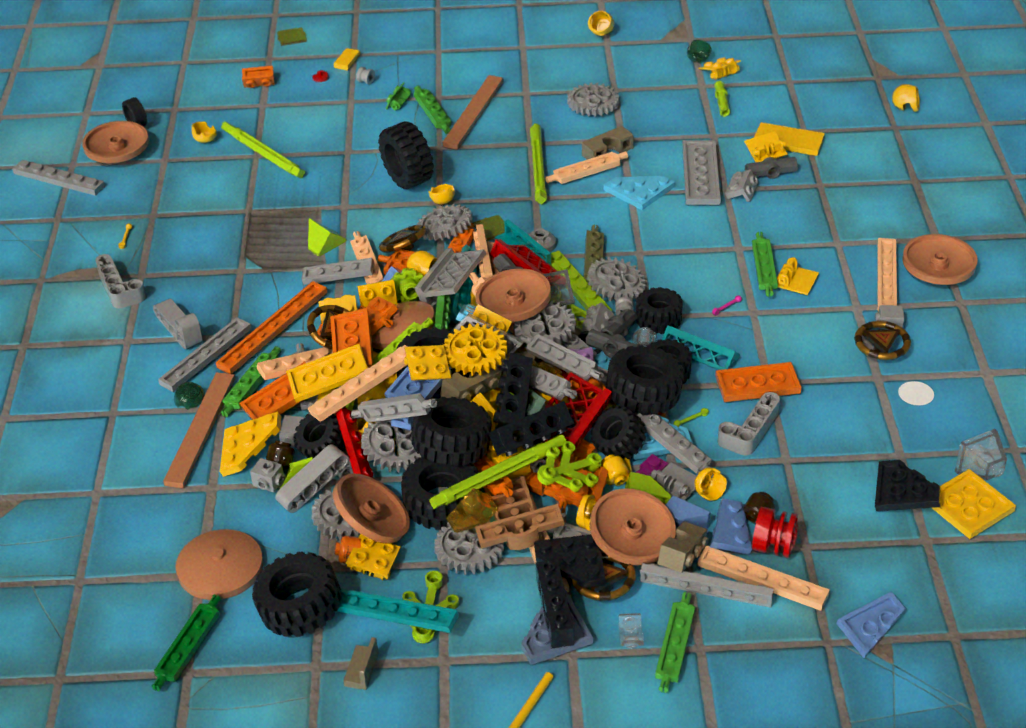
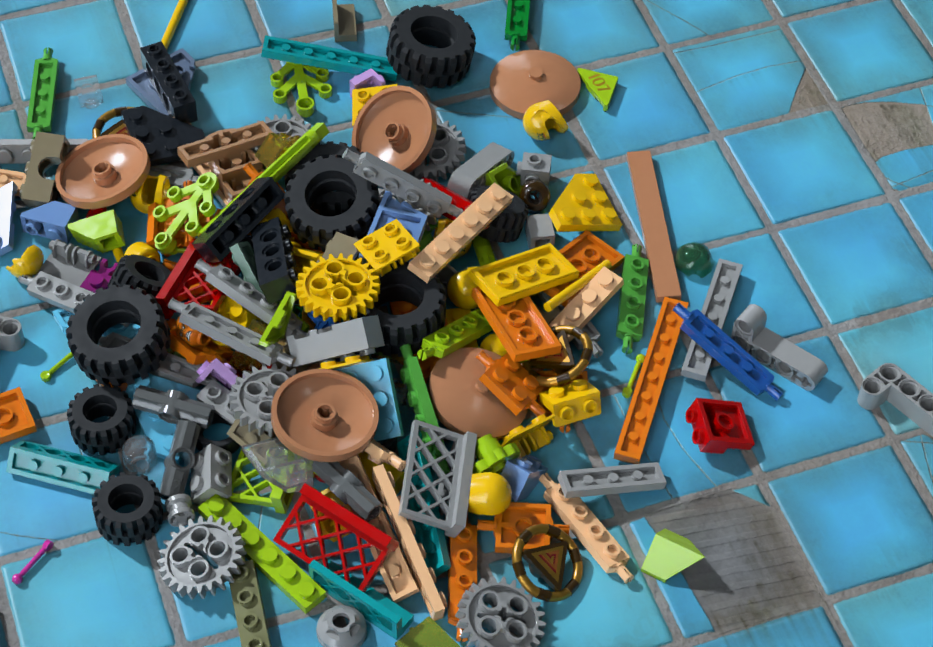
camera: 160 degrees right, 10 degrees up
none -> lime tile [258,291,296,347]
none -> lavender bracket [349,68,386,98]
none -> yellow helmet [523,100,568,141]
none -> yellow bar [543,260,612,312]
none -> lime tile [577,68,618,111]
none -> lime hinge [622,354,645,398]
none -> blue plate [672,302,783,401]
none -> red plate [685,398,755,454]

